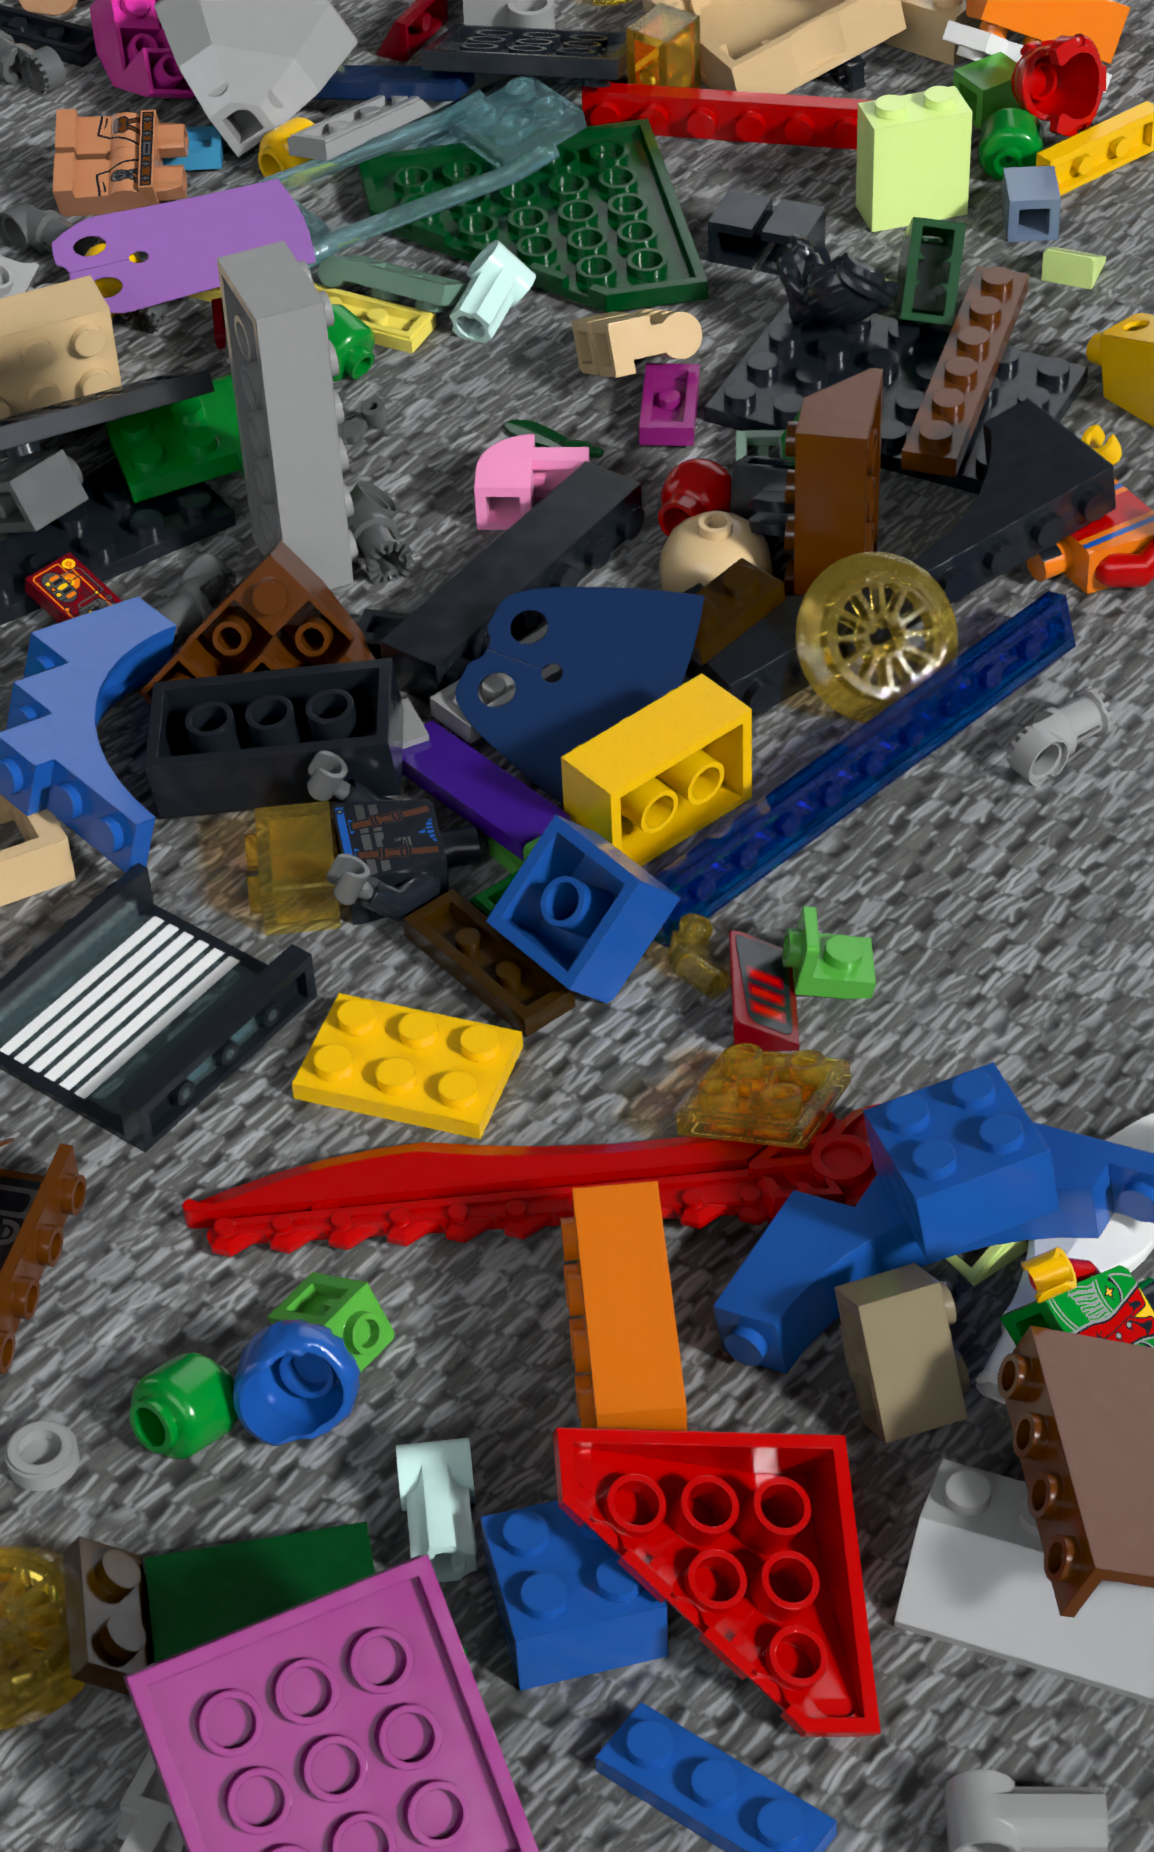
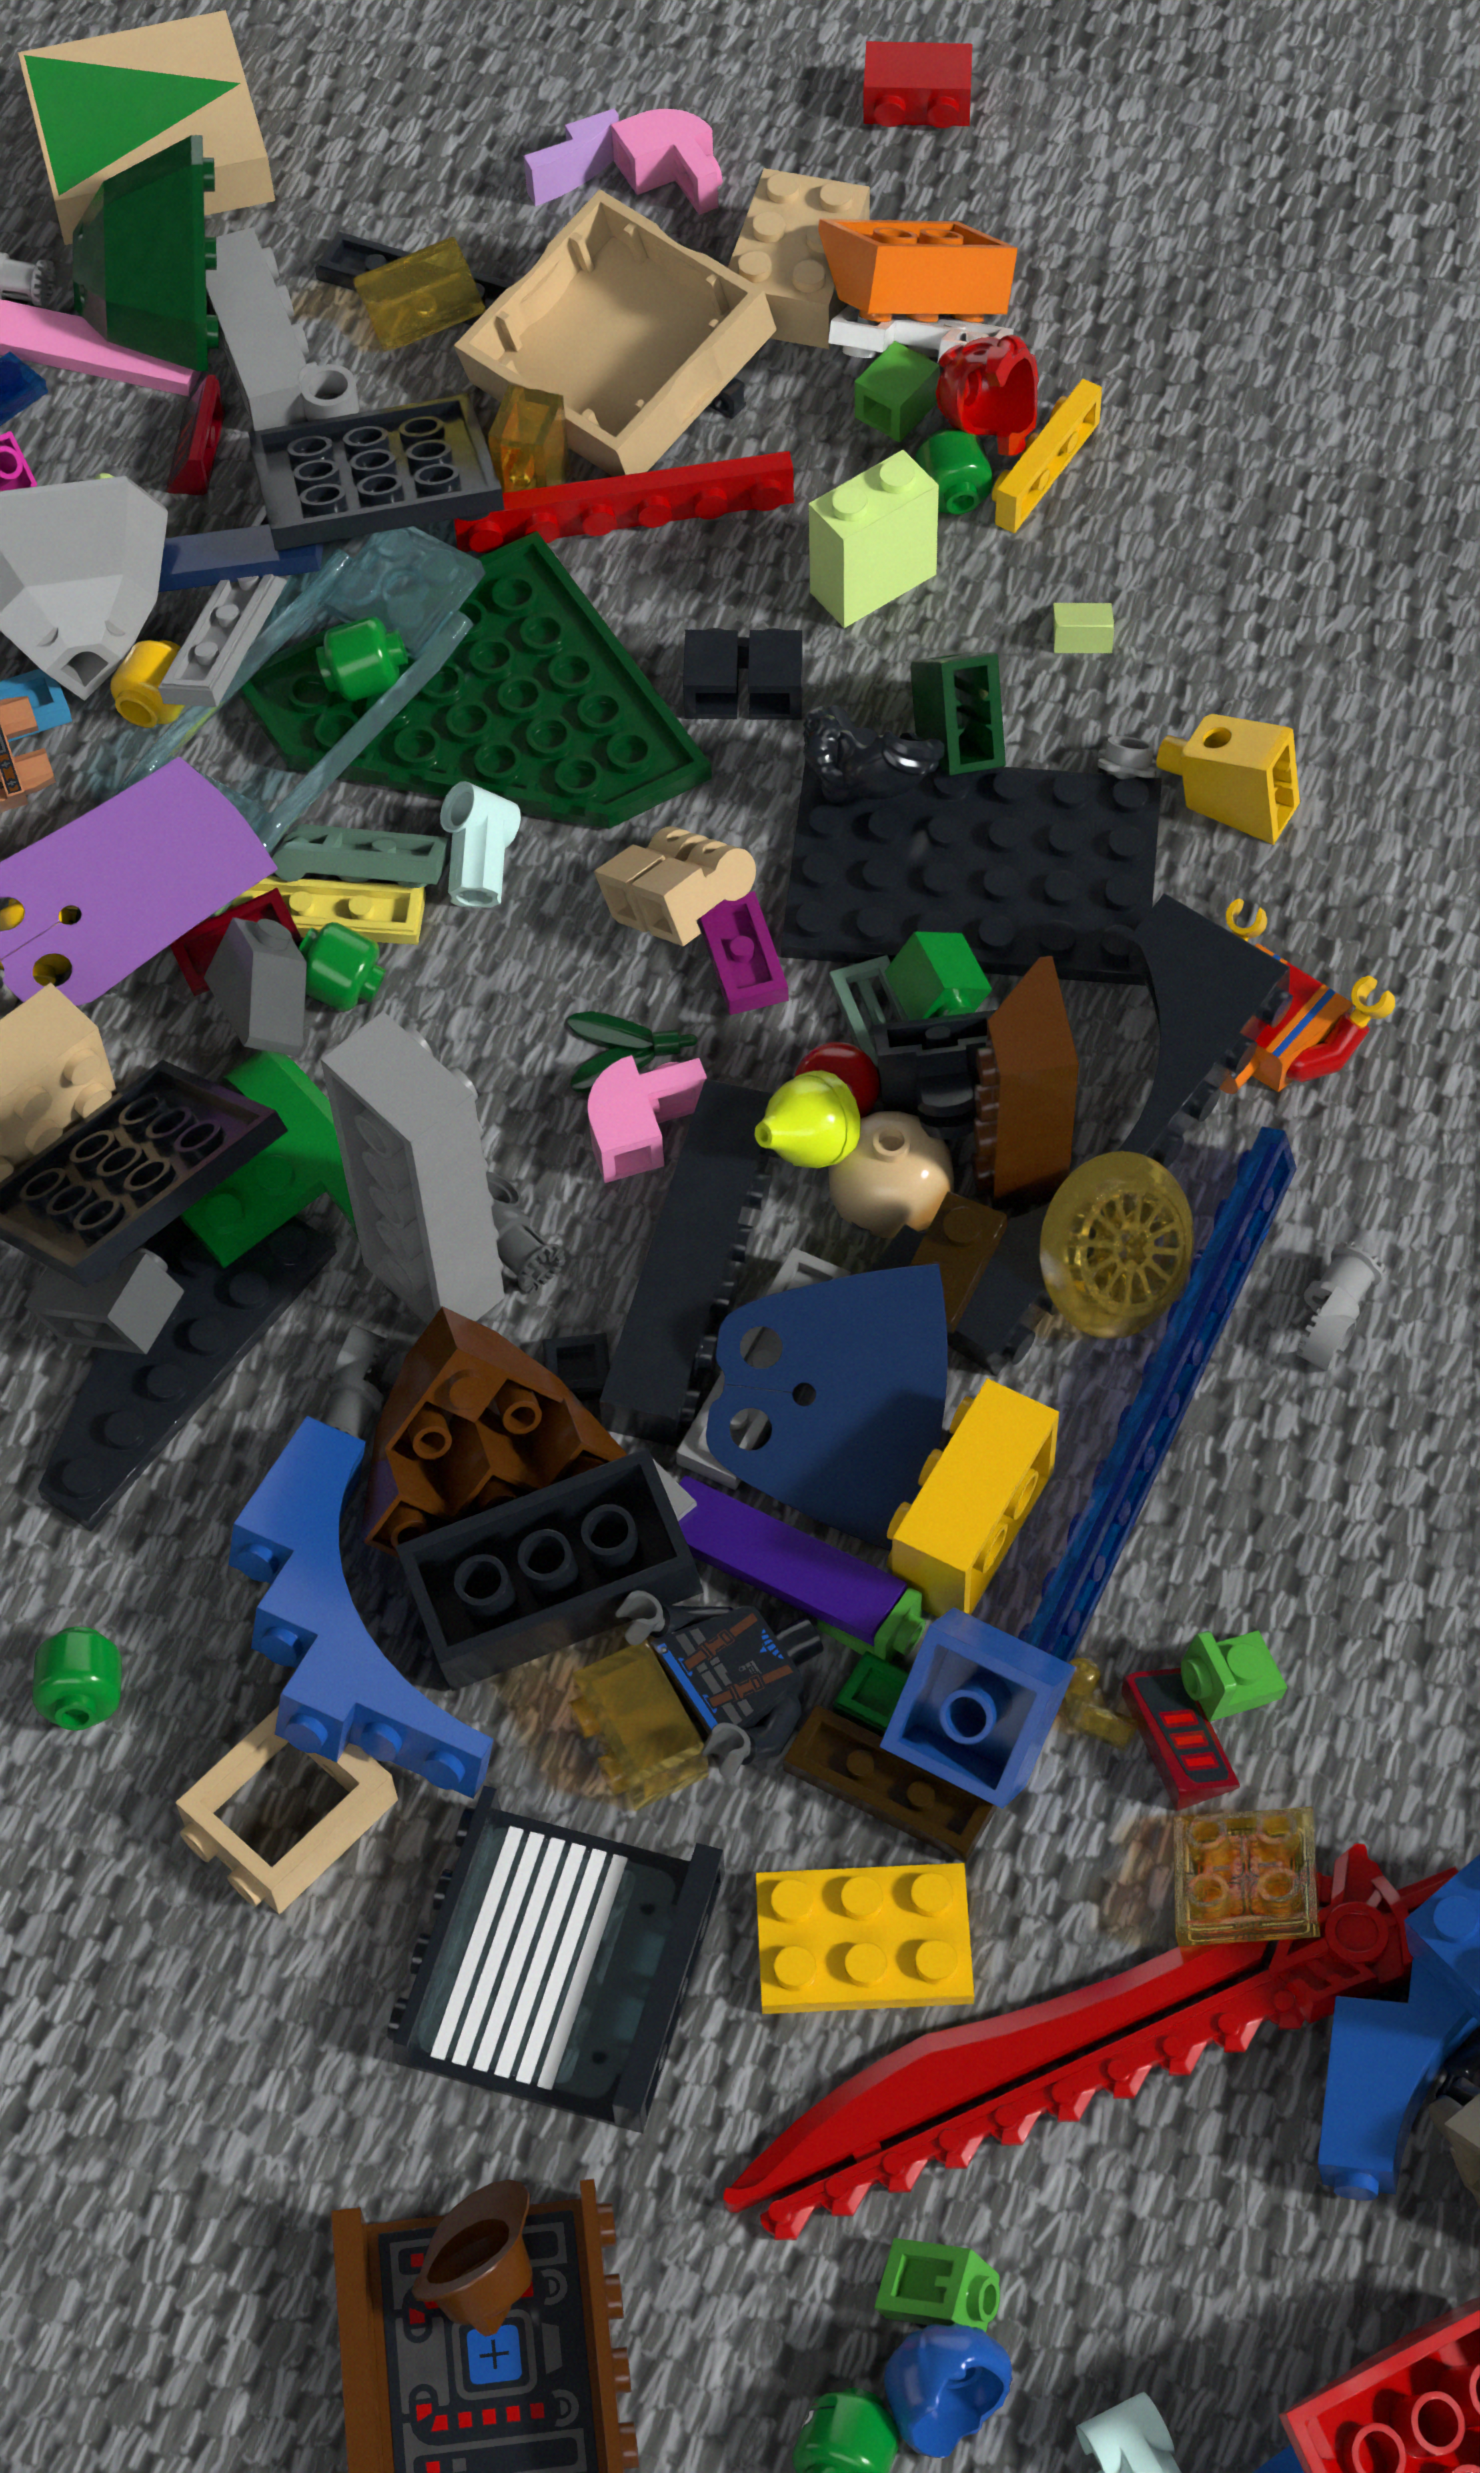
camera: 20 degrees left, 15 degrees up
tile [25,552,122,623] -> none
orange brick [560,1181,687,1431] -> none
reddish brown plate [901,266,1029,477] -> none
sand blue brick [1001,166,1061,242] -> none
none -> green head [316,616,408,701]
none -> neon yellow helmet [755,1070,861,1168]
none -> light grey plate [1097,736,1157,779]

